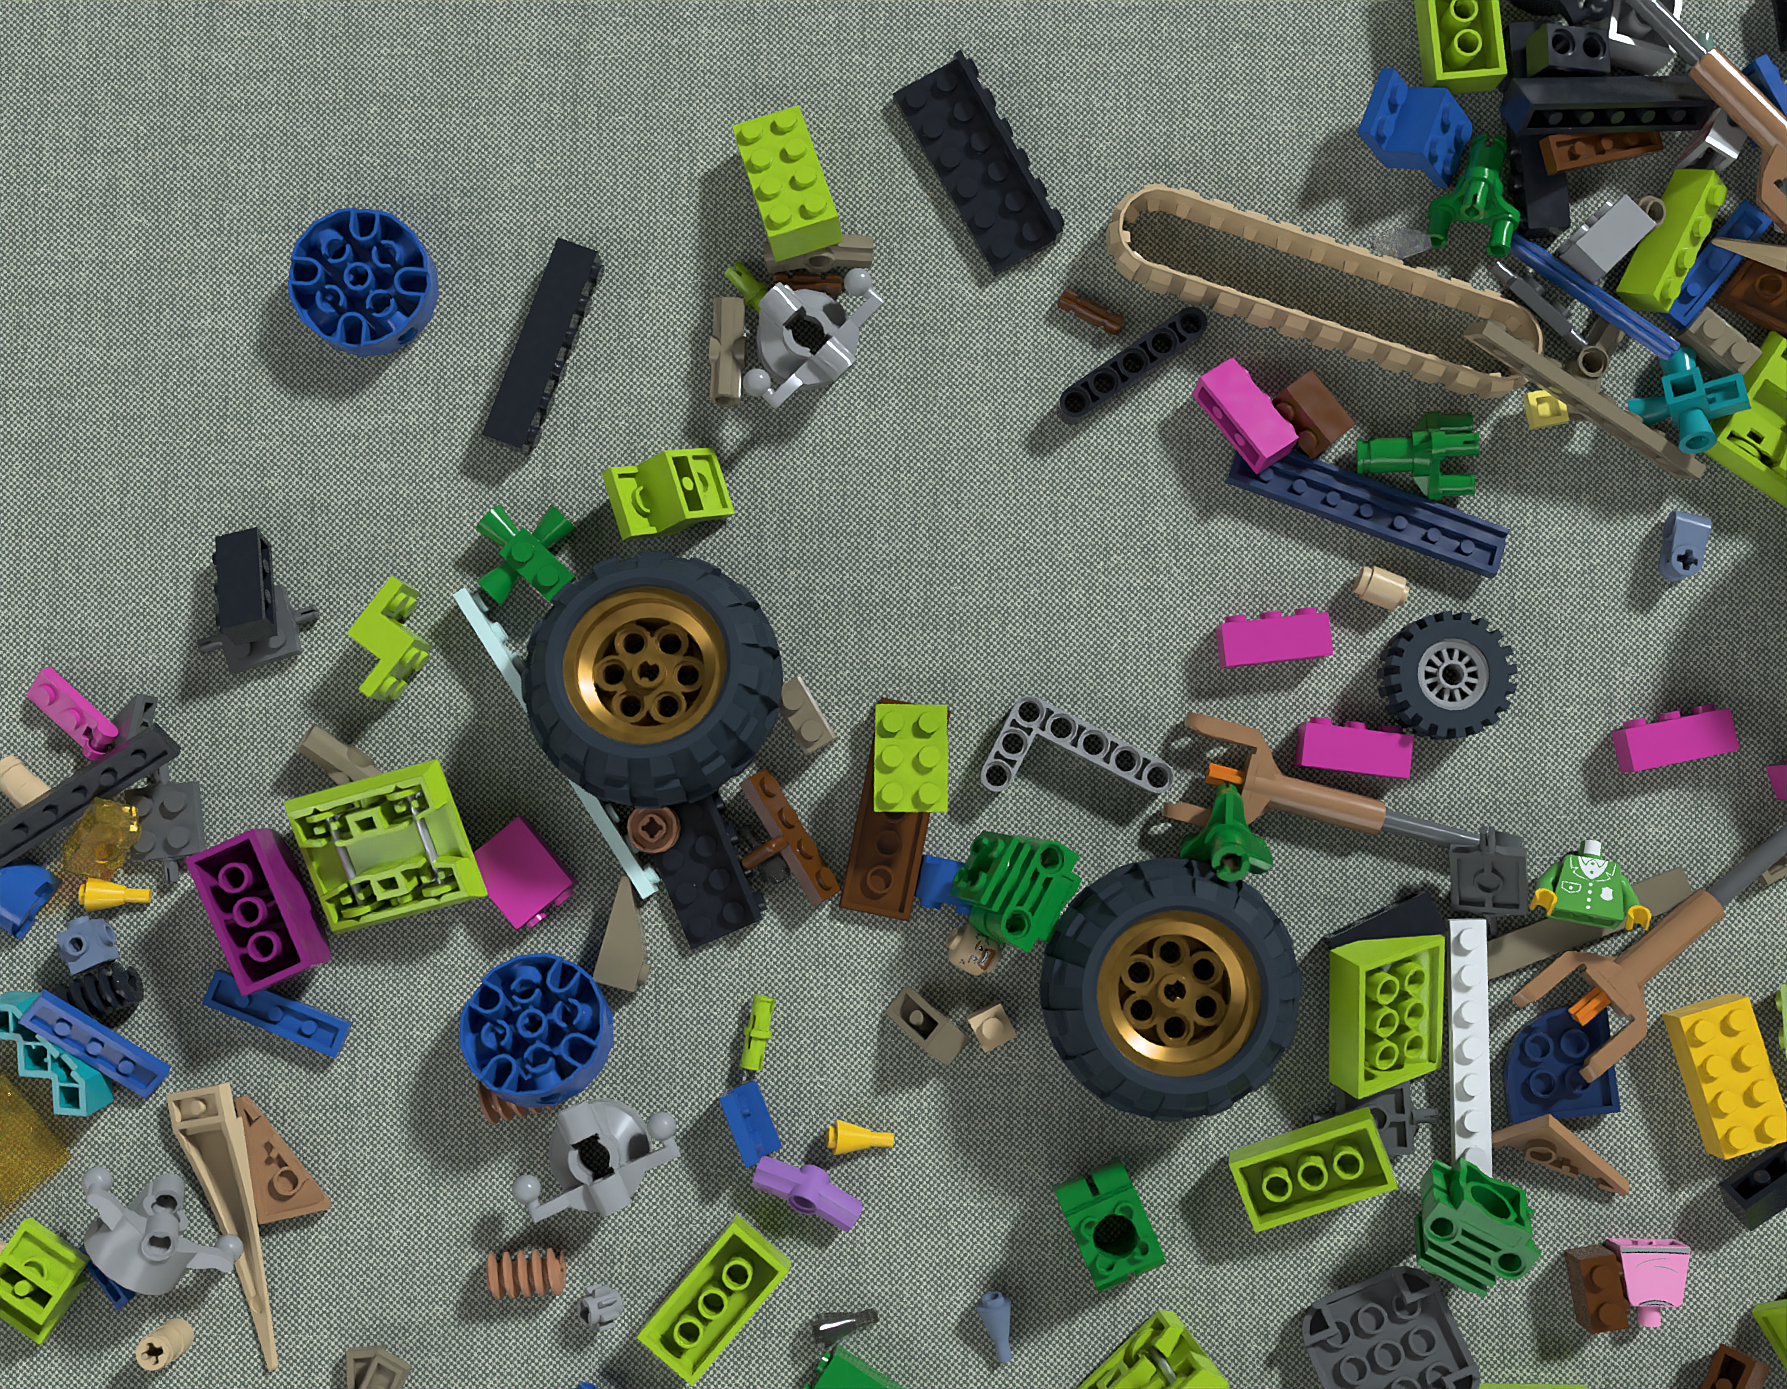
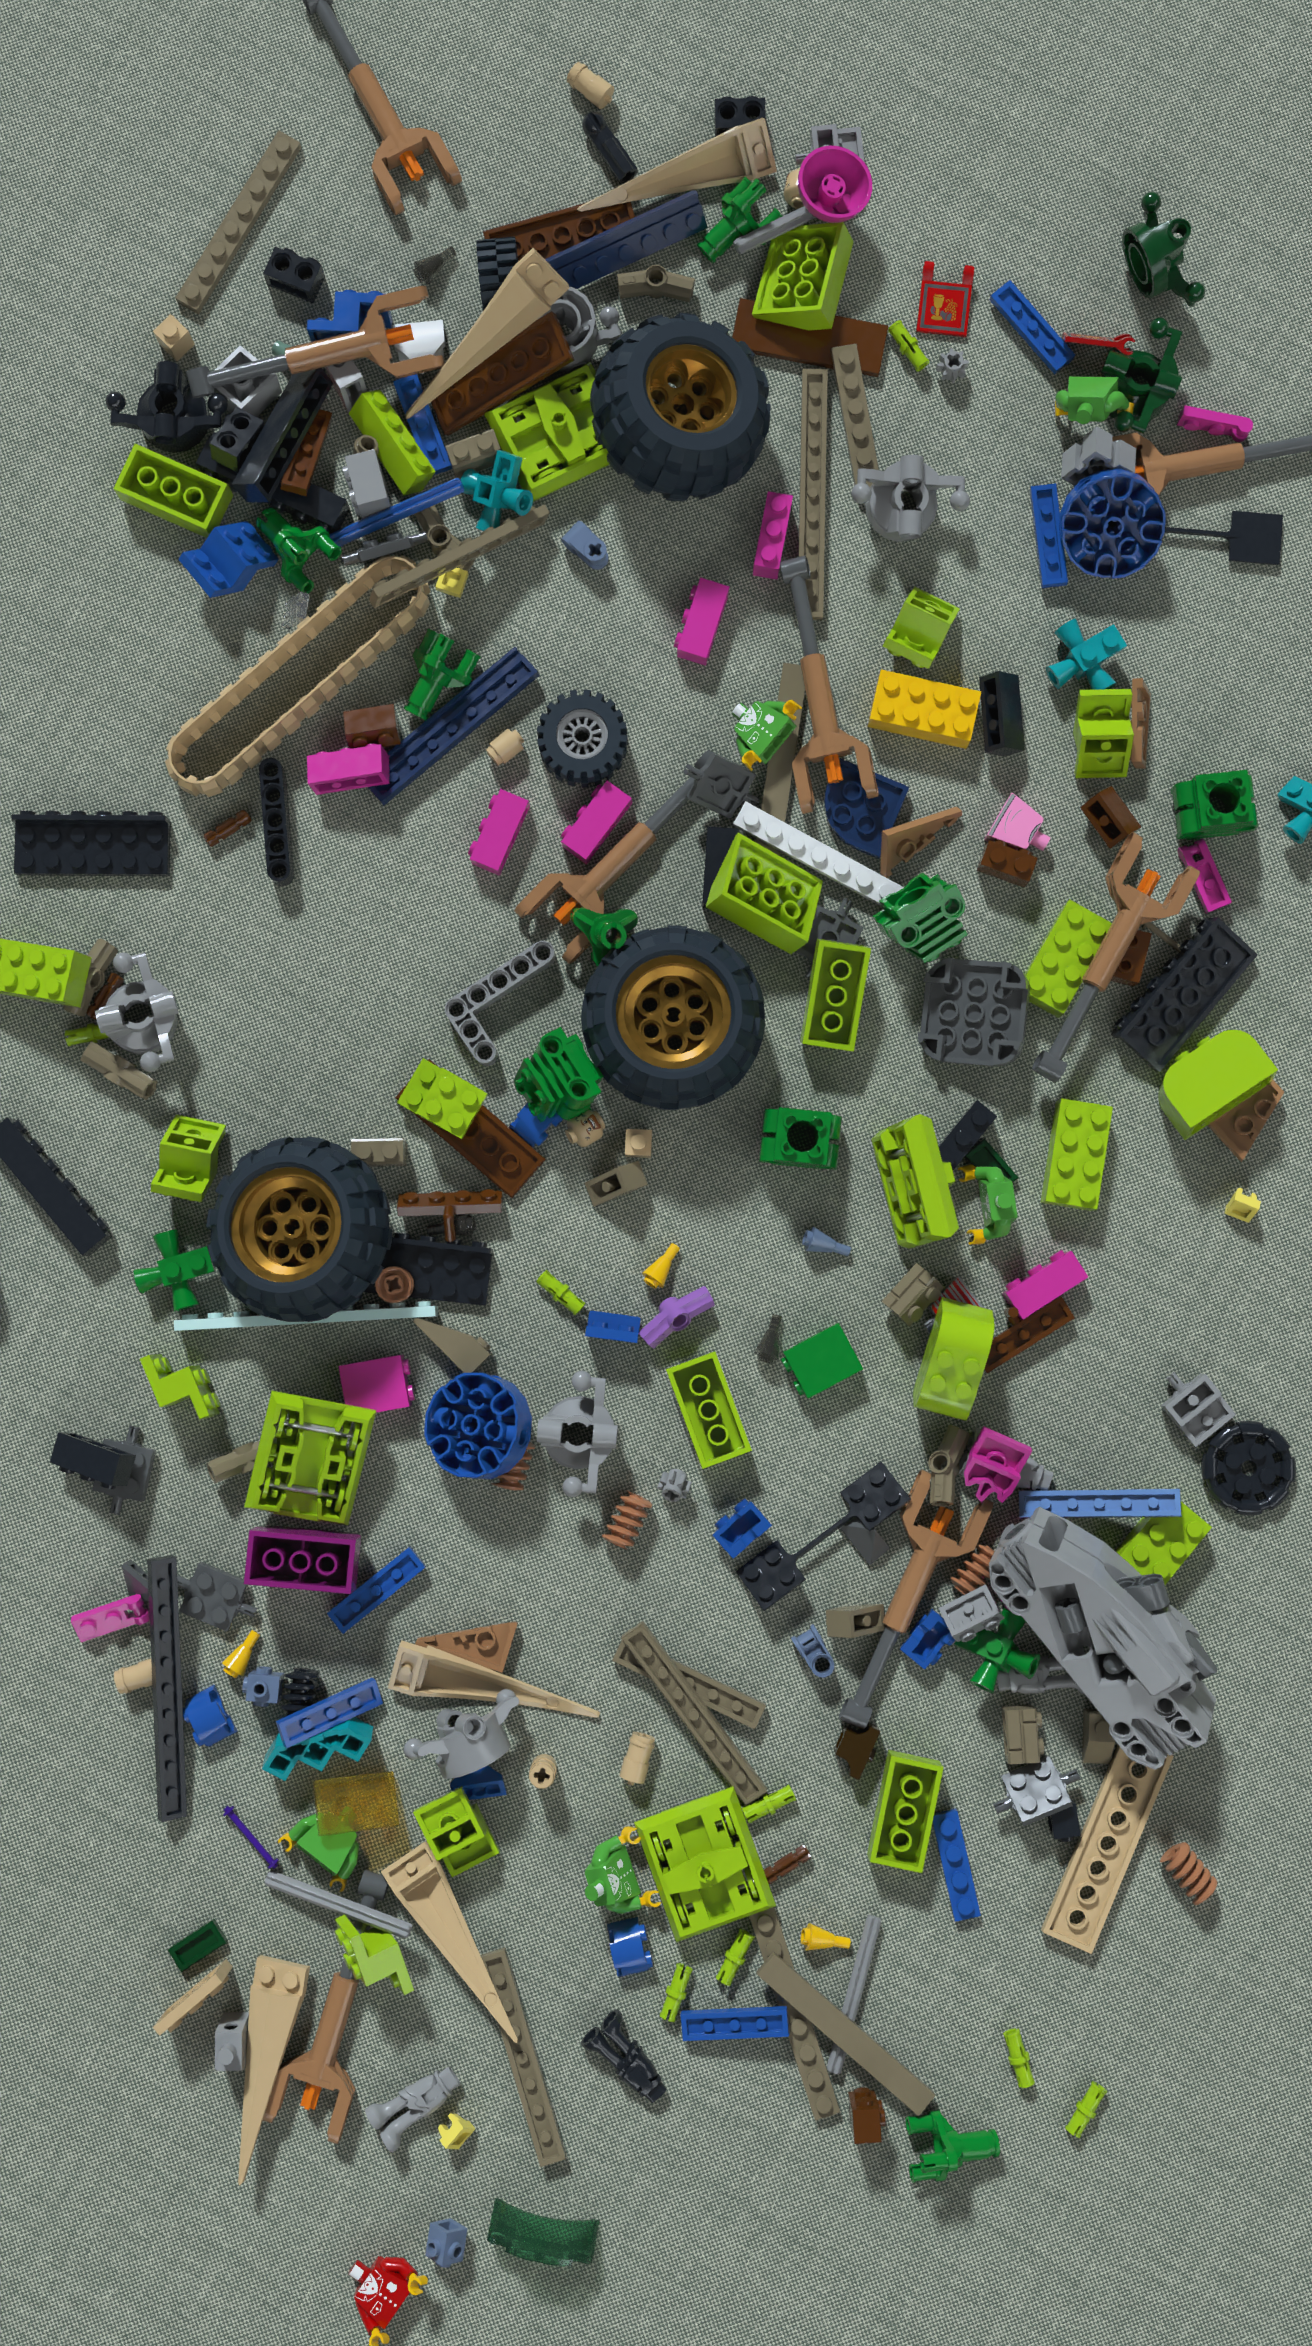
camera: 55 degrees left, 0 degrees up
clear yellow brick [62,797,142,881] -> none

